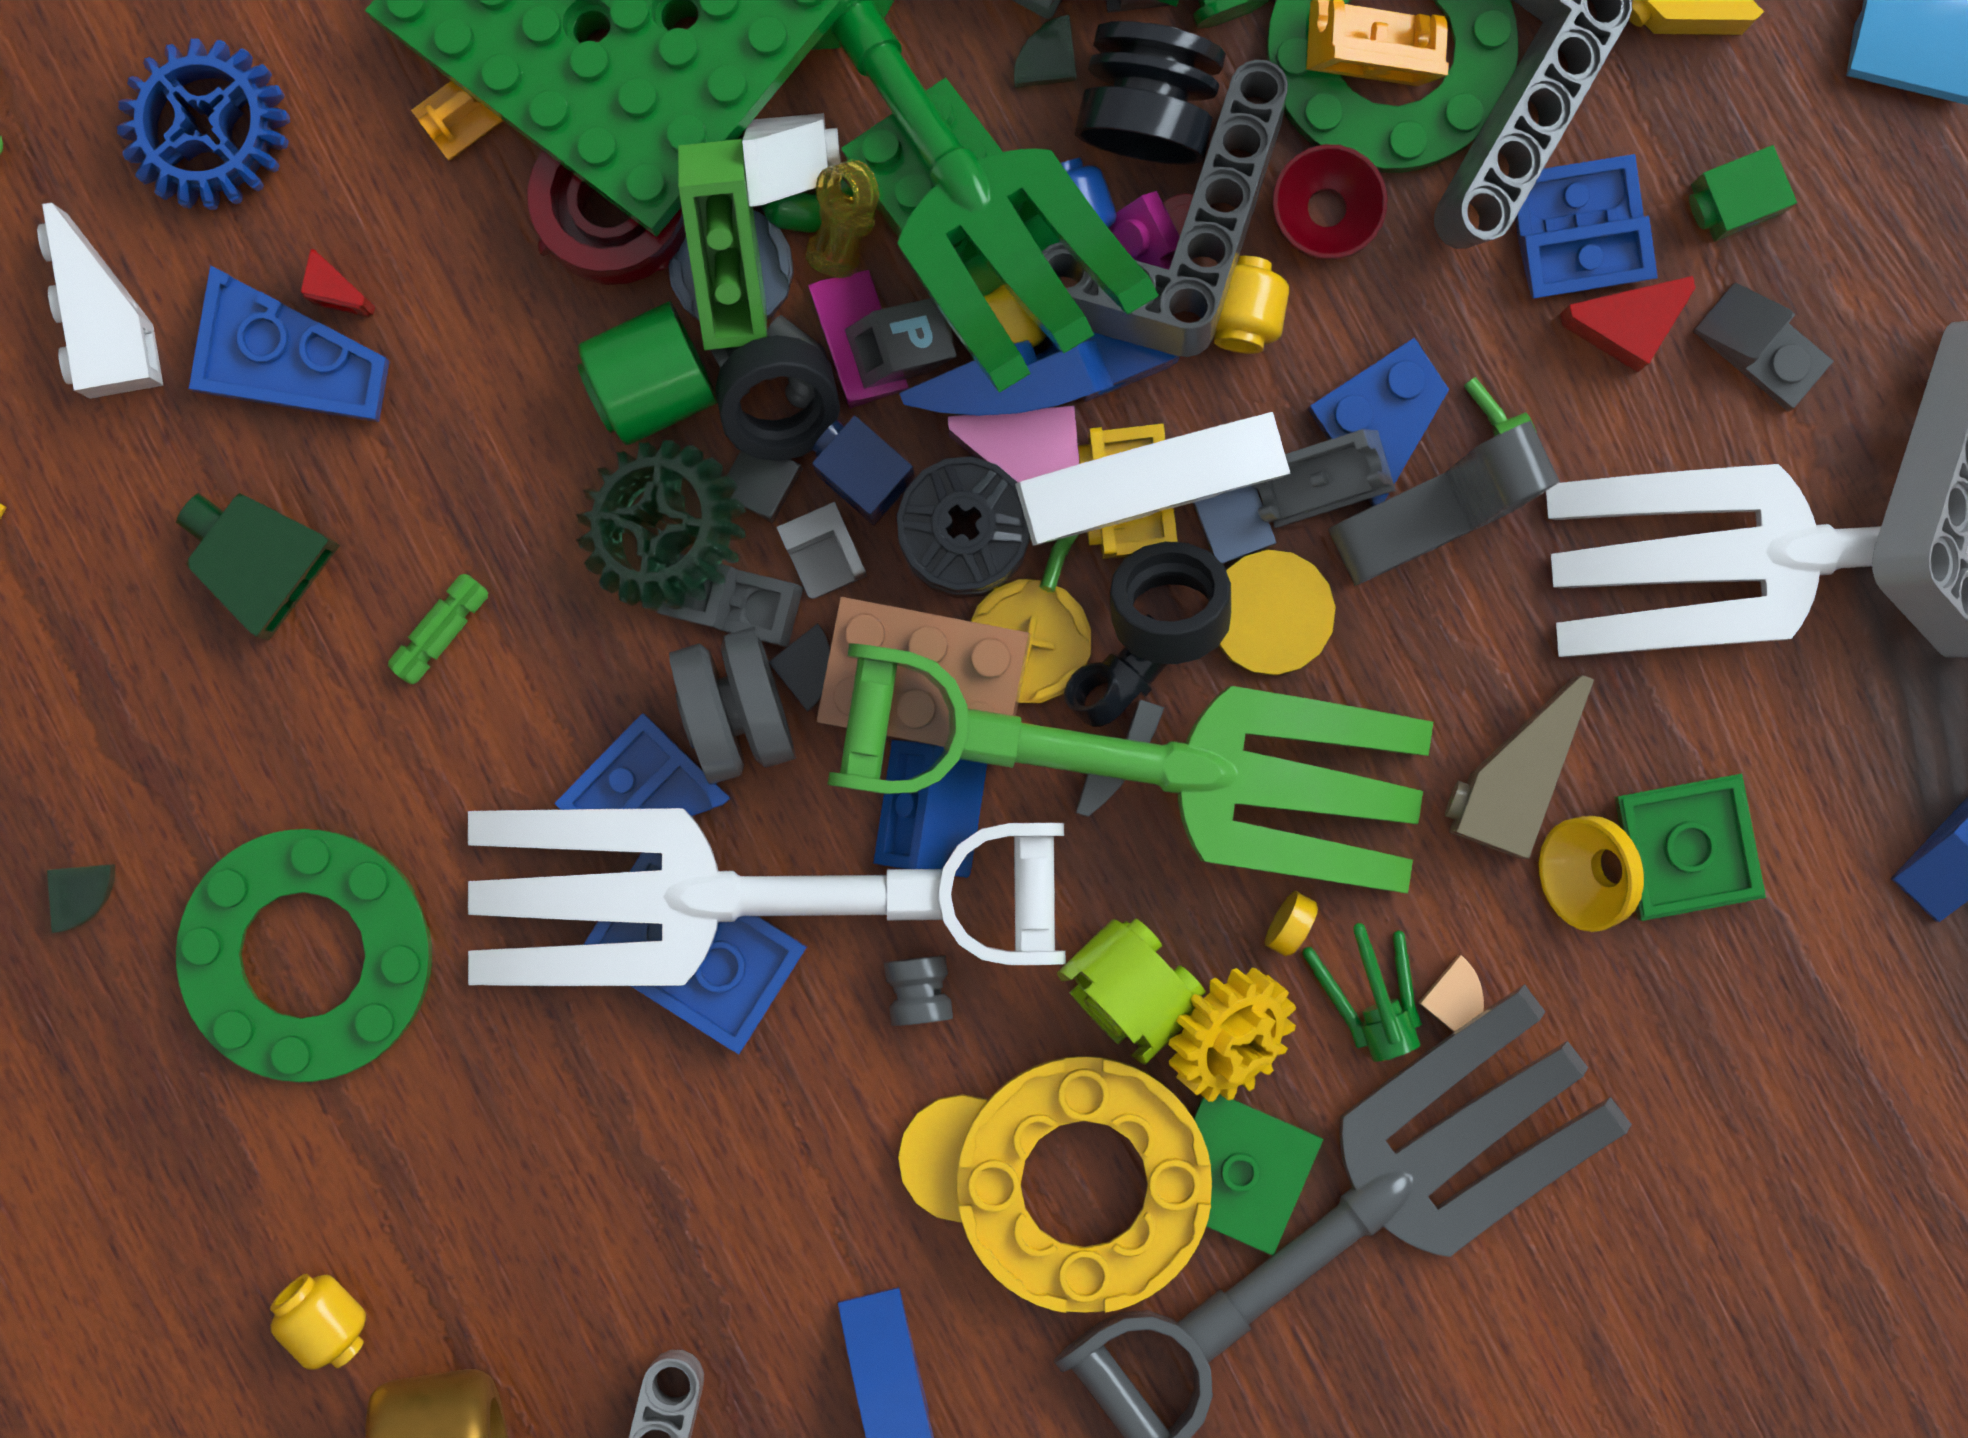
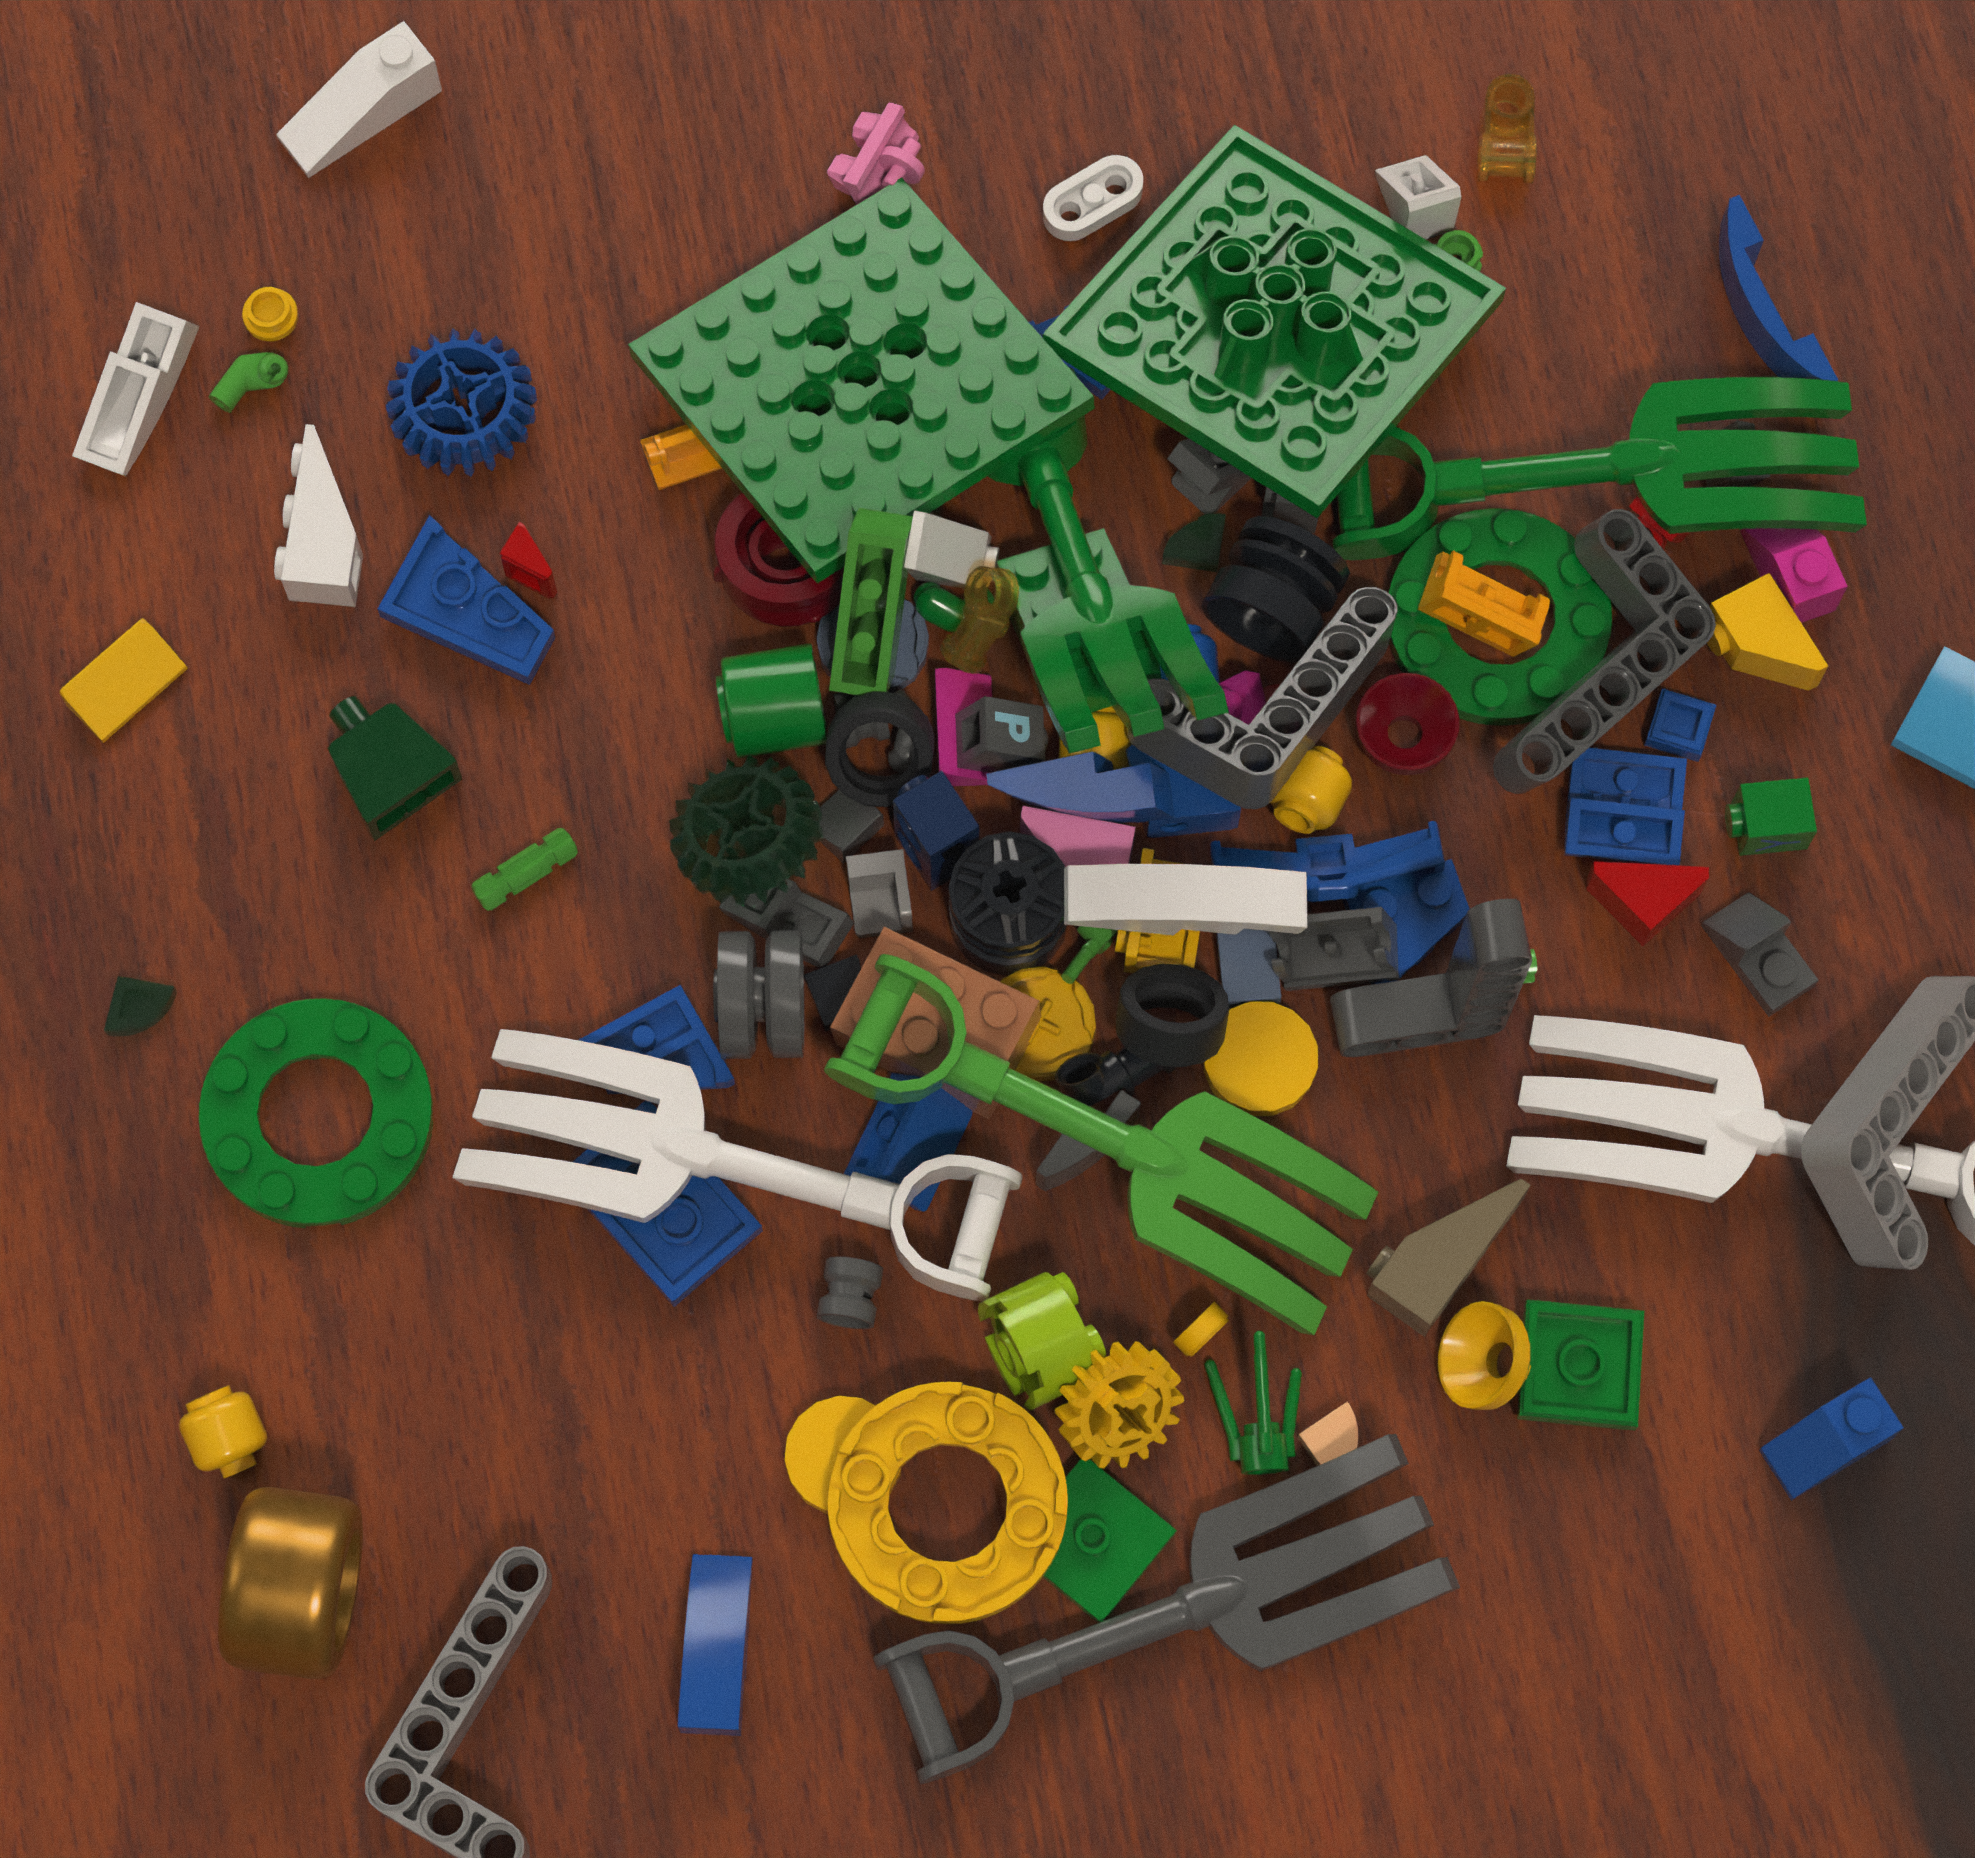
camera: 15 degrees right, 15 degrees down
none -> blue plate [1210,821,1445,902]
none -> blue tile [1644,688,1716,762]

